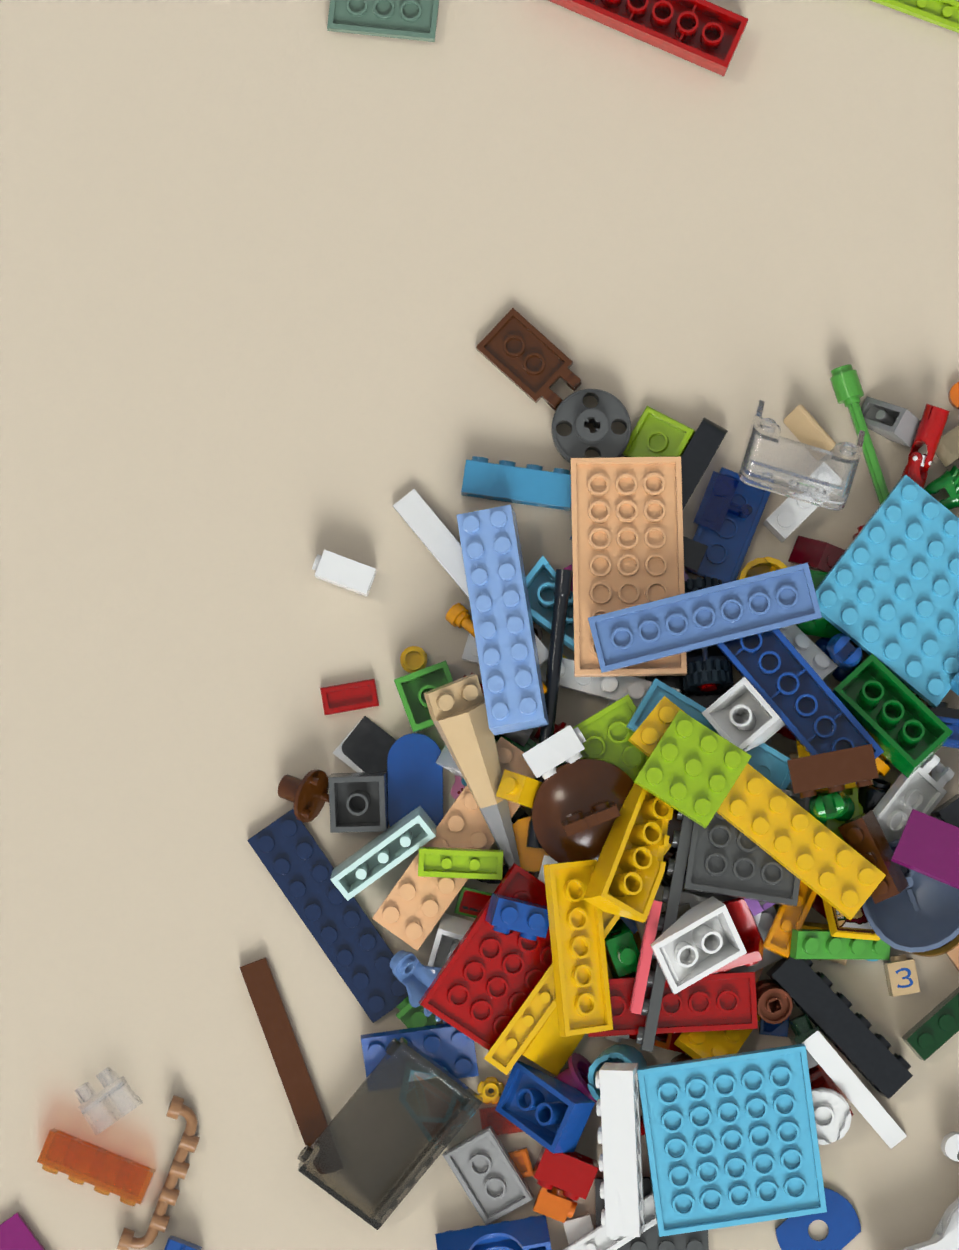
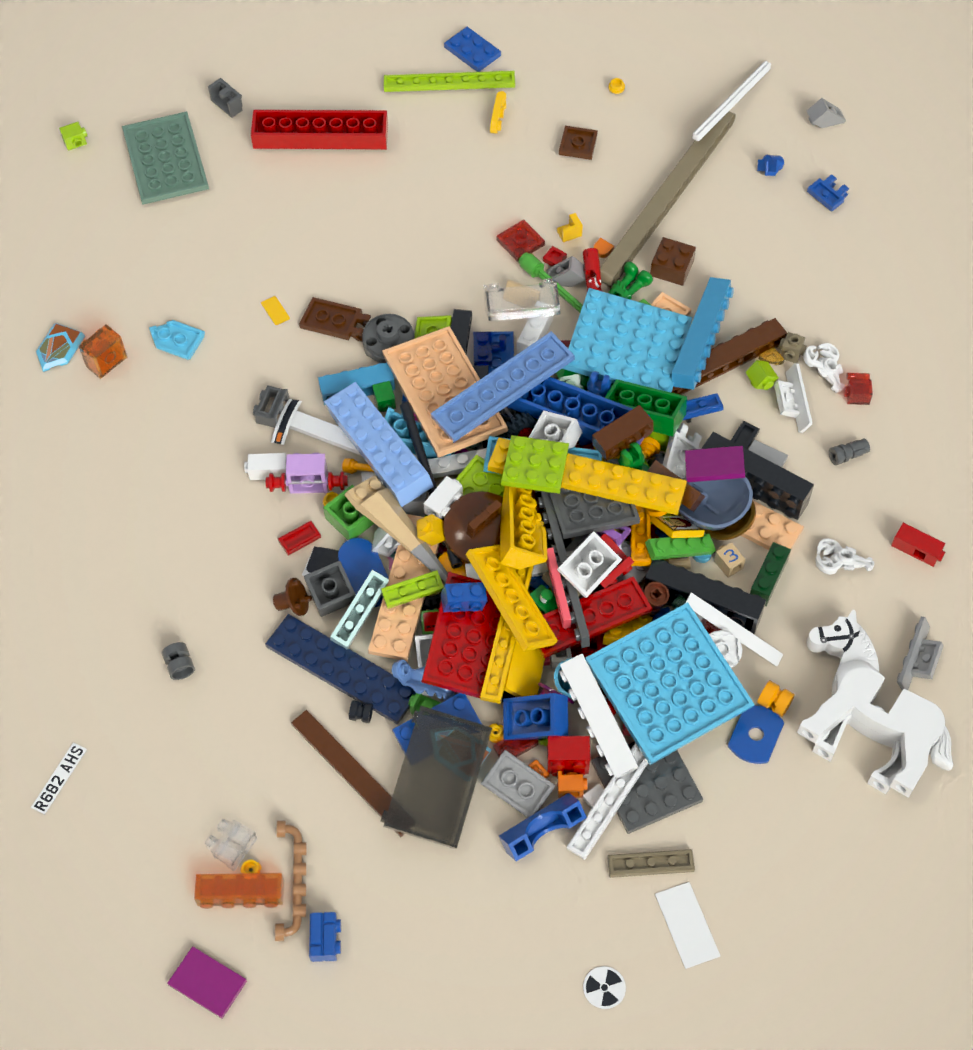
camera: 20 degrees left, 25 degrees down
none -> tile [36,323,85,372]
none -> clear orange brick [79,324,127,379]
none -> medium azure tile [149,320,205,360]
none -> dark grey wheel [162,642,195,680]
none -> yellow plate [240,859,262,880]
none -> dark grey window [253,385,289,428]
none -> yellow sticker [261,296,290,325]
none -> lavender brick [266,453,348,494]
none -> sticker [271,399,302,445]
none -> black wheel [349,700,373,723]
none -> green brick [372,381,396,412]
none -> yellow plate [490,91,506,134]
none -> clear red plate [496,219,545,262]
none -> red plate [543,246,567,266]
none -> yellow panel [557,213,583,243]
none -> light orange wheel [757,680,795,717]

